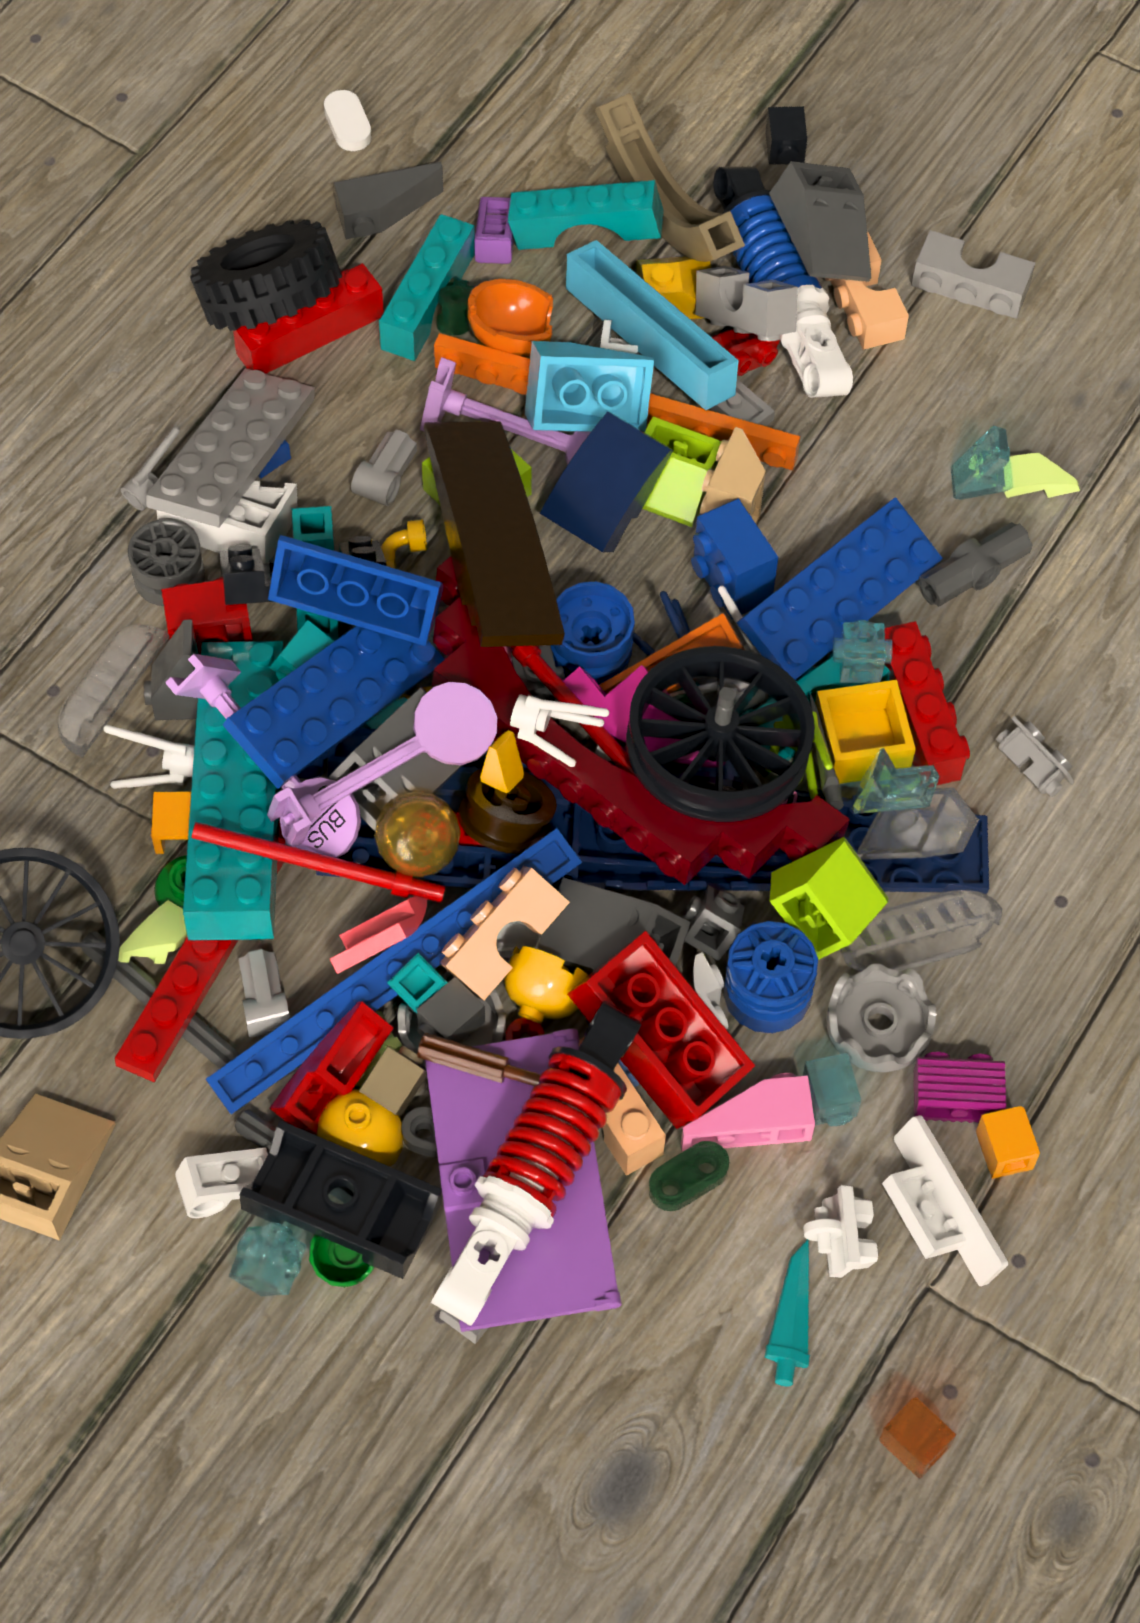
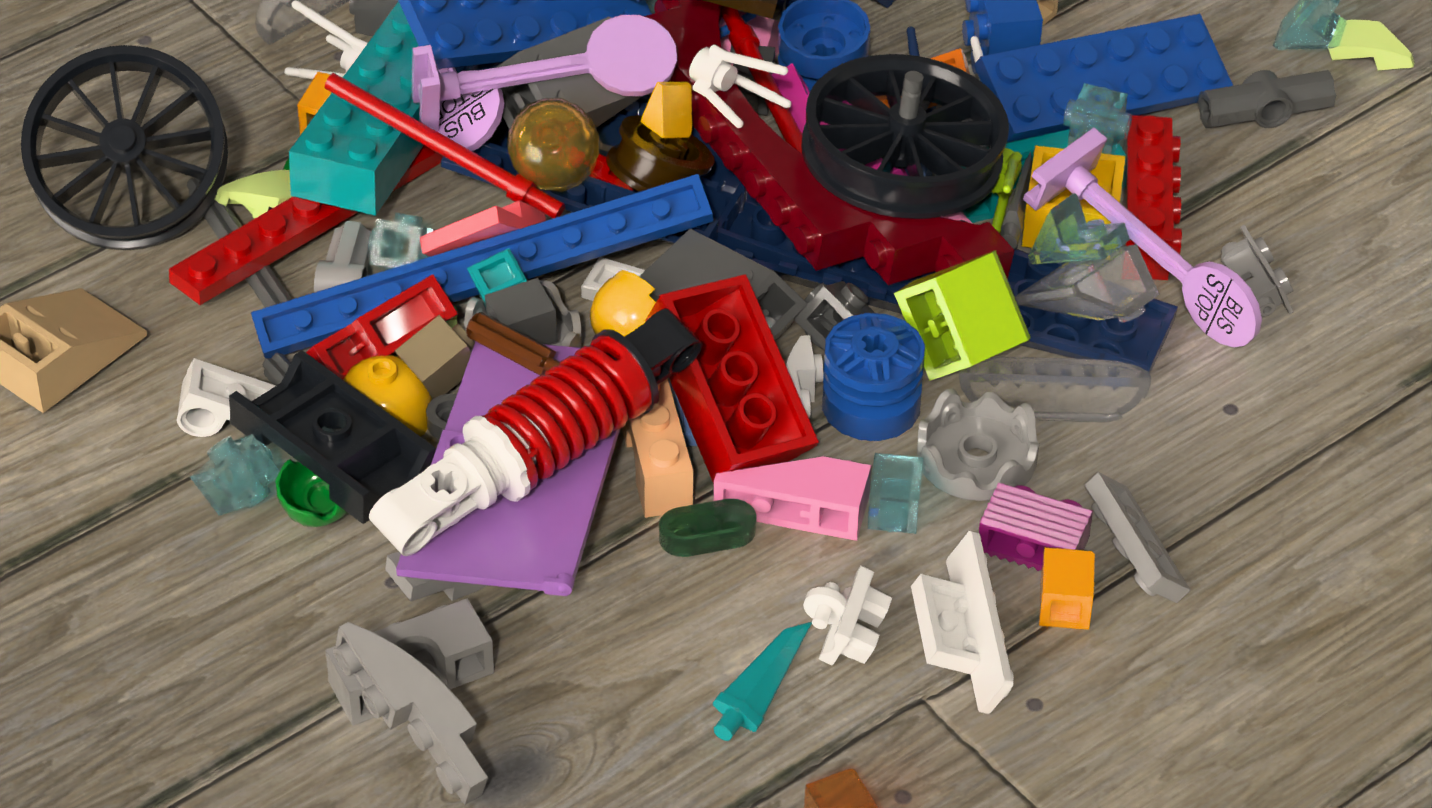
camera: 20 degrees right, 15 degrees down
light nougat arch [440,866,570,1000] -> none
none -> light grey arch [325,598,494,726]
none -> light grey slope [334,622,488,805]
none -> clear light blue brick [368,212,435,271]
none -> lavender piece [1023,127,1262,347]
none -> light grey plate [1085,472,1191,603]

